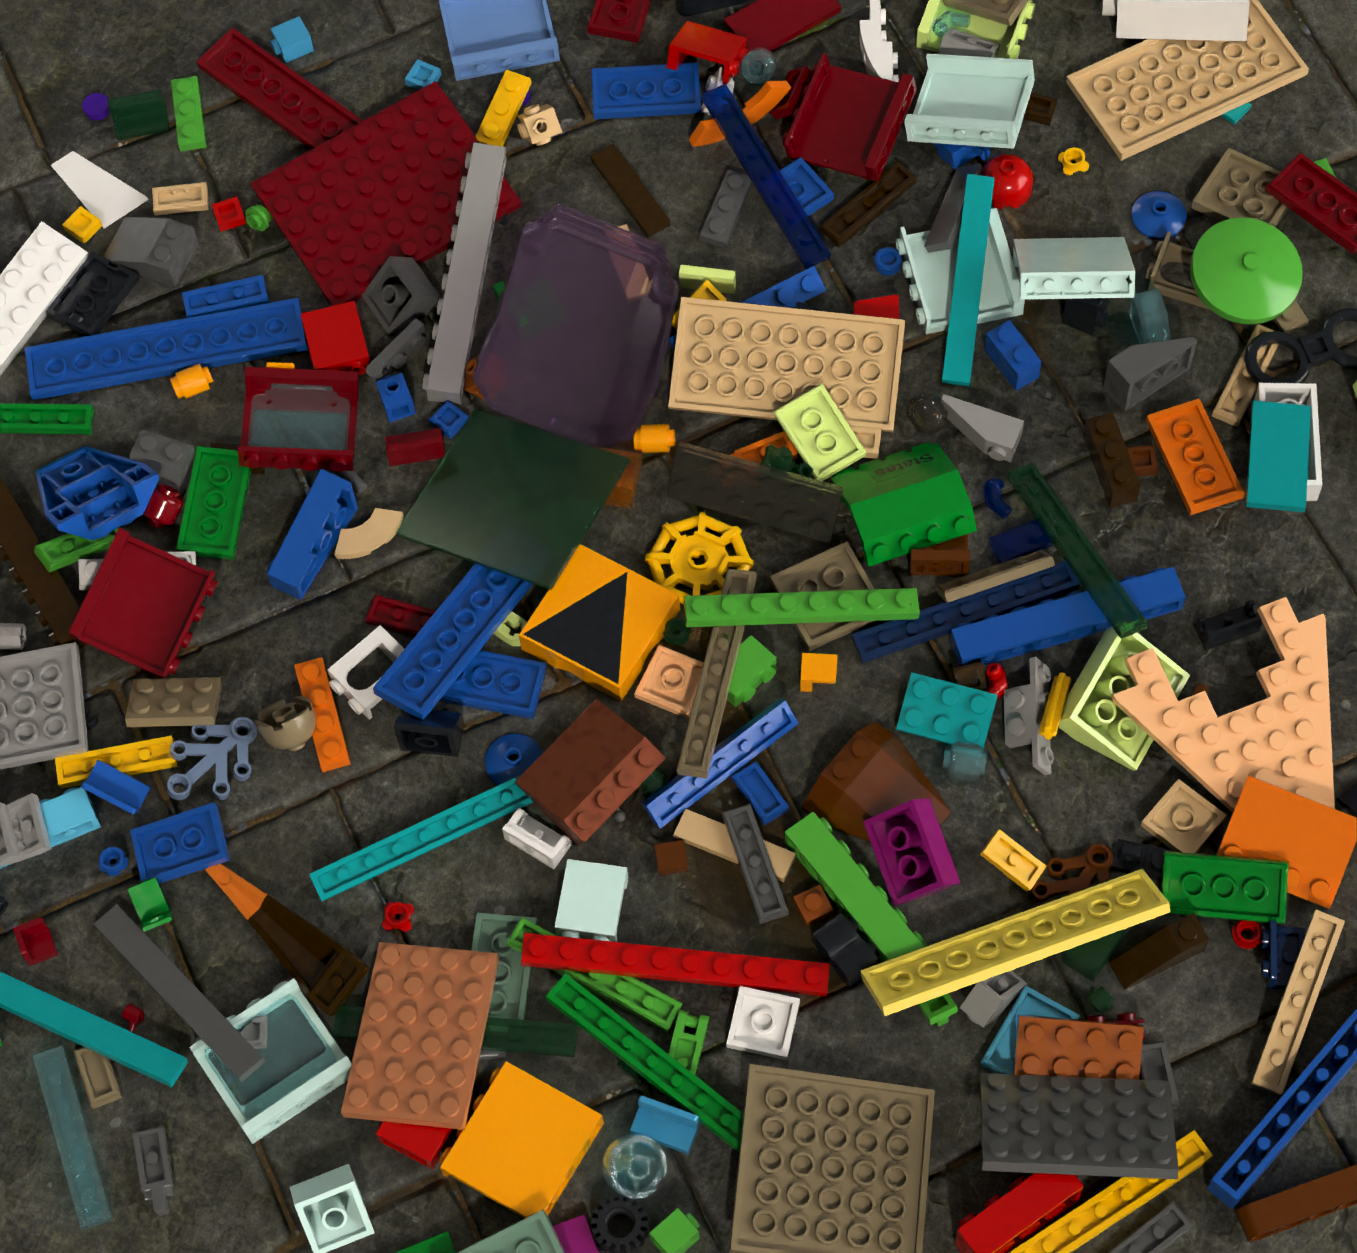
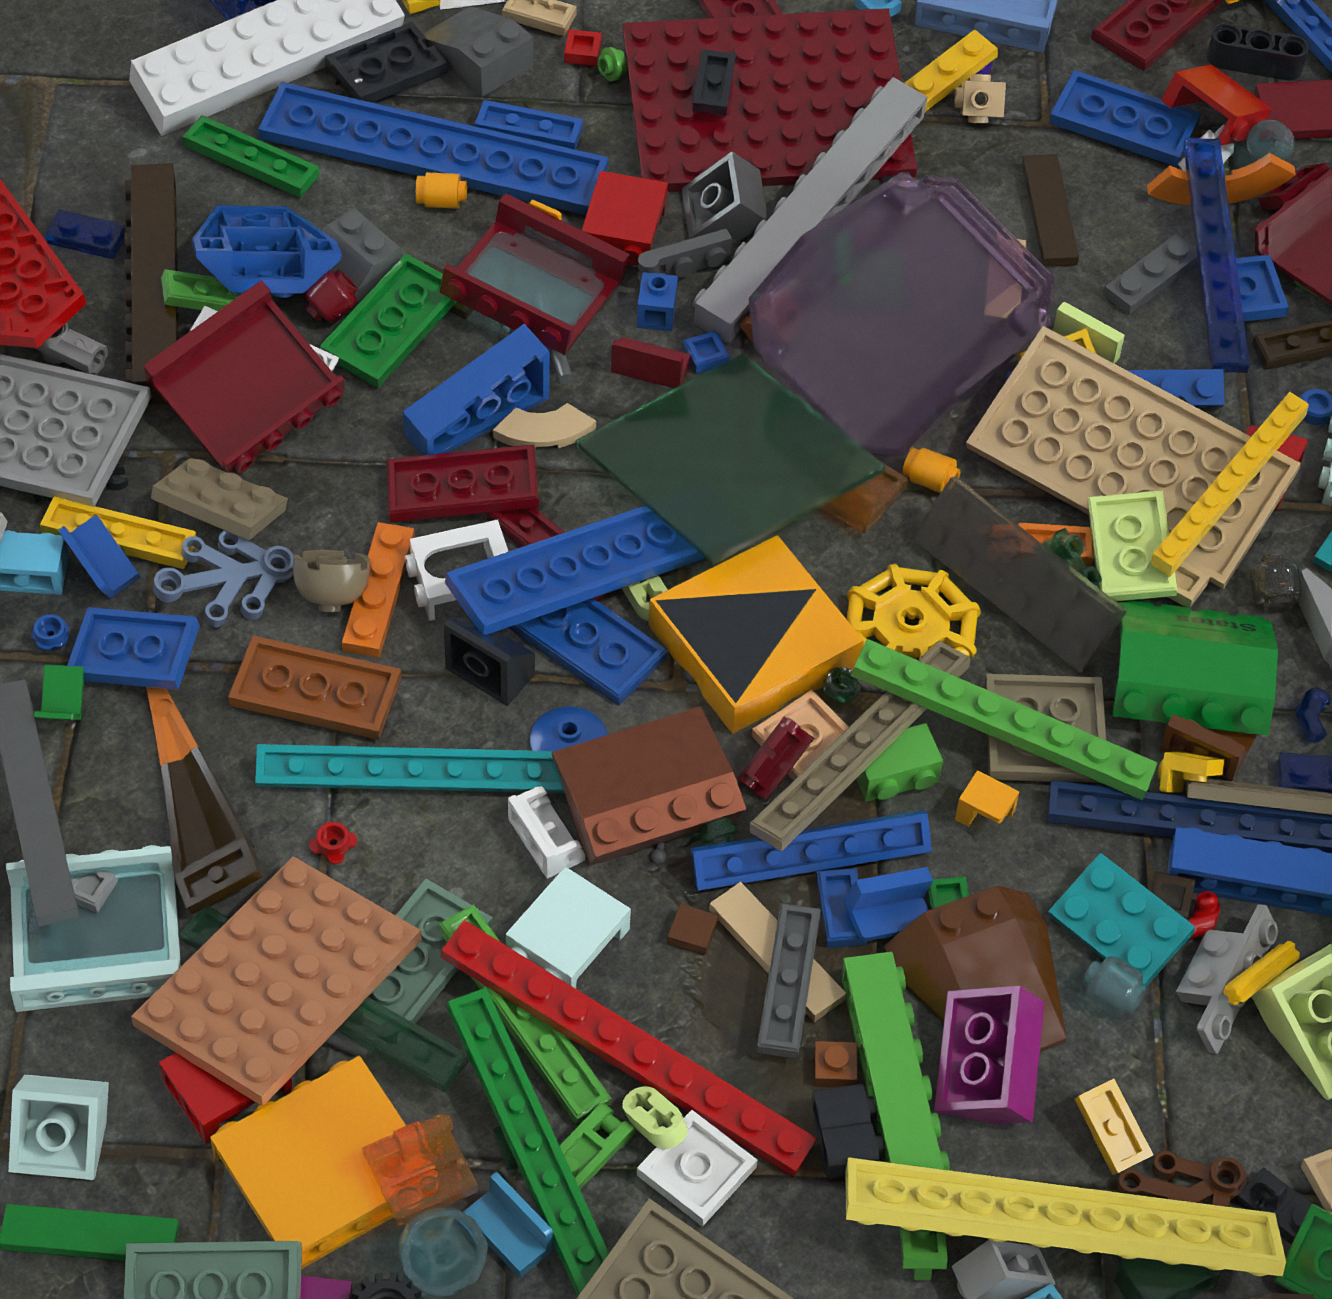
camera: 20 degrees right, 10 degrees down
none -> dark orange plate [228,636,402,740]
none -> clear orange plate [362,1113,478,1227]
none -> dark red tile [387,444,539,522]
none -> yellowish green beam [623,1086,688,1149]
none -> black plate [692,49,736,116]
none -> dark red hinge [737,716,815,801]
none -> blue panel [844,867,933,942]
none -> green tile [926,876,969,910]
none -> yellow piece [1151,392,1309,577]
none -> yellow bracket [1158,752,1225,793]

